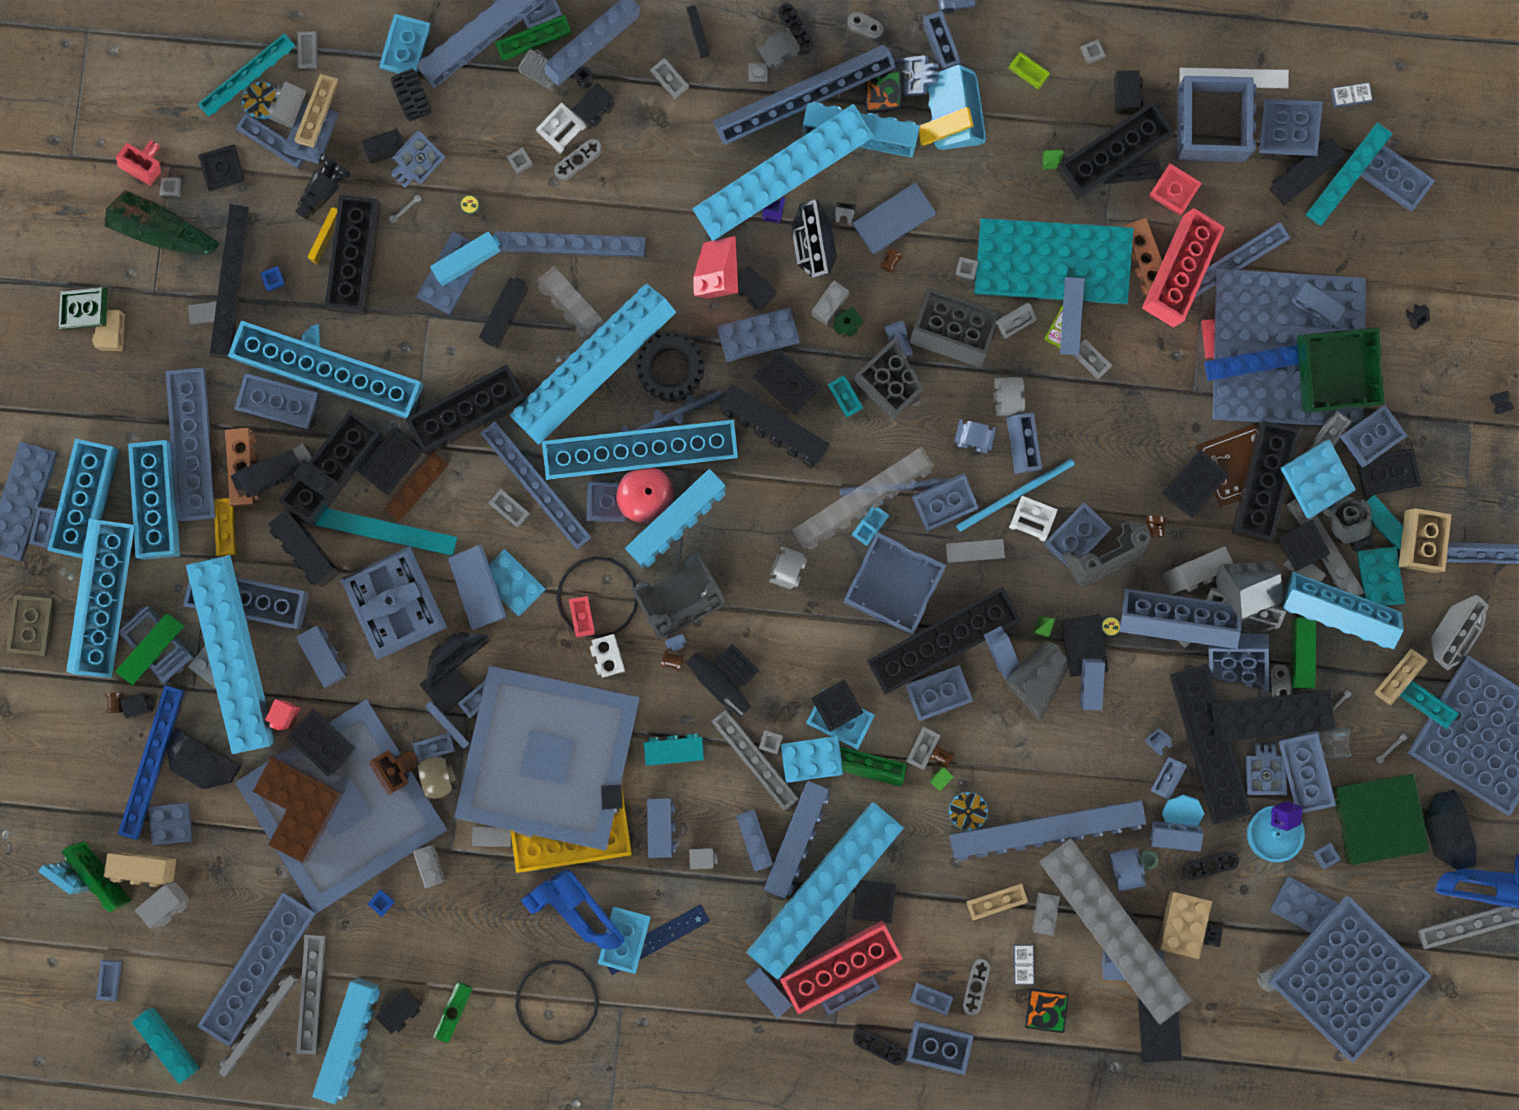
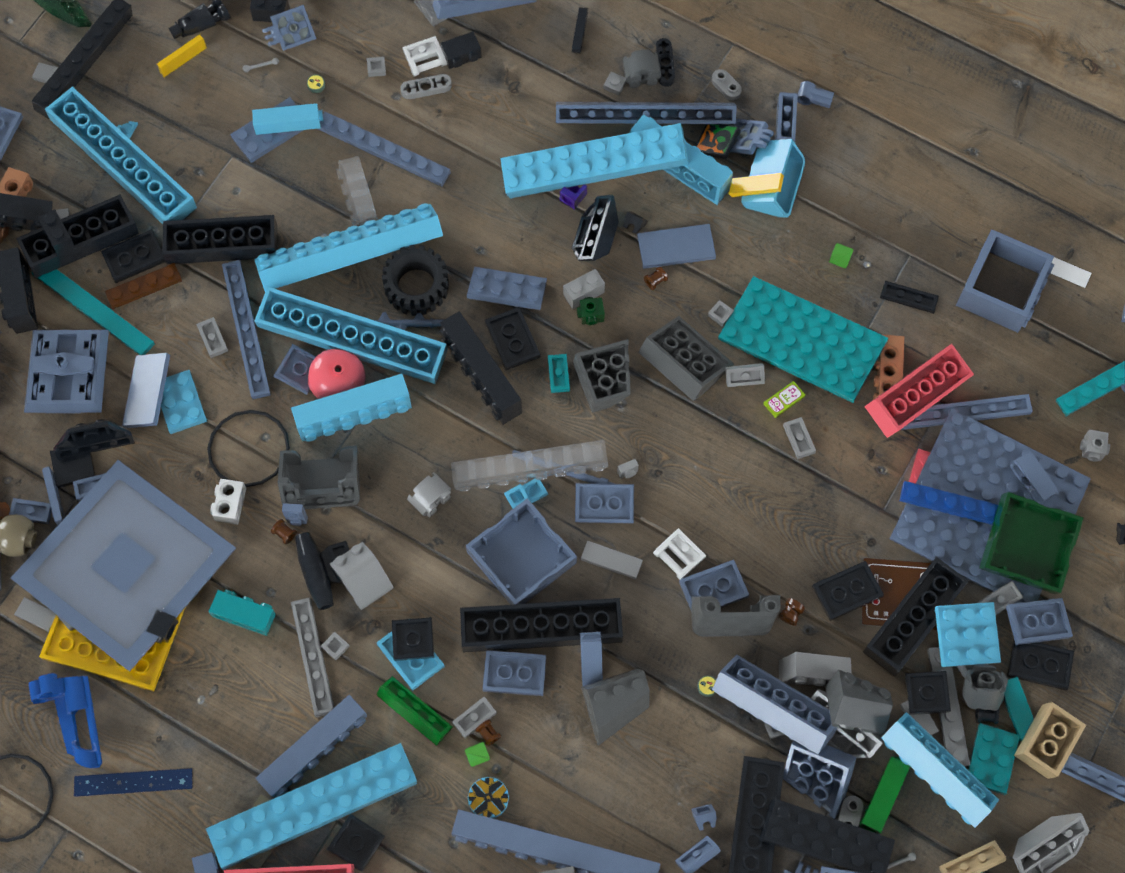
camera: 20 degrees right, 15 degrees down
sand blue plate [234,373,319,430] -> none
blue plate [260,266,286,292] -> none
black brick [324,195,381,315] -> none
black brick [479,277,529,349] -> none
coral plate [569,596,595,638] -> none
black bush [575,66,593,89] -> none
medium azure plate [598,906,651,974] -> none
sand blue brick [647,798,676,858] -> none
light grey plate [650,58,689,100] -> none
light grey brick [689,848,718,869] -> none
coral slope [693,236,738,299] -> none
sand blue brick [736,809,773,871] -> none
black brick [737,265,777,311] -> none
medium azure plate [781,736,844,783] -> none
sand blue piece [884,320,913,358] -> none
sand blue brick [954,419,997,454] -> none
medium azure piece [956,458,1075,532] -> none
light grey brick [993,377,1025,416] -> none
sand blue brick [1006,413,1042,474] -> none
lime tile [1008,52,1050,90] -> none
bright green slope [1033,616,1055,638] -> none
black brick [1056,102,1175,200] -> none
sand blue tile [1060,277,1085,355] -> none
black tile [1061,614,1109,677] -> none
light grey tile [1080,39,1106,65] -> none
sand blue piece [1080,658,1105,710] -> none
black brick [1114,70,1144,113] -> none
coral plate [1149,164,1202,216] -> none
sand blue plate [1259,99,1323,156] -> none
black brick [1269,137,1345,206] -> none
none -> light grey piece [330,542,394,610]
none -> light grey plate [617,459,639,479]
none -> light grey brick [1080,429,1110,462]

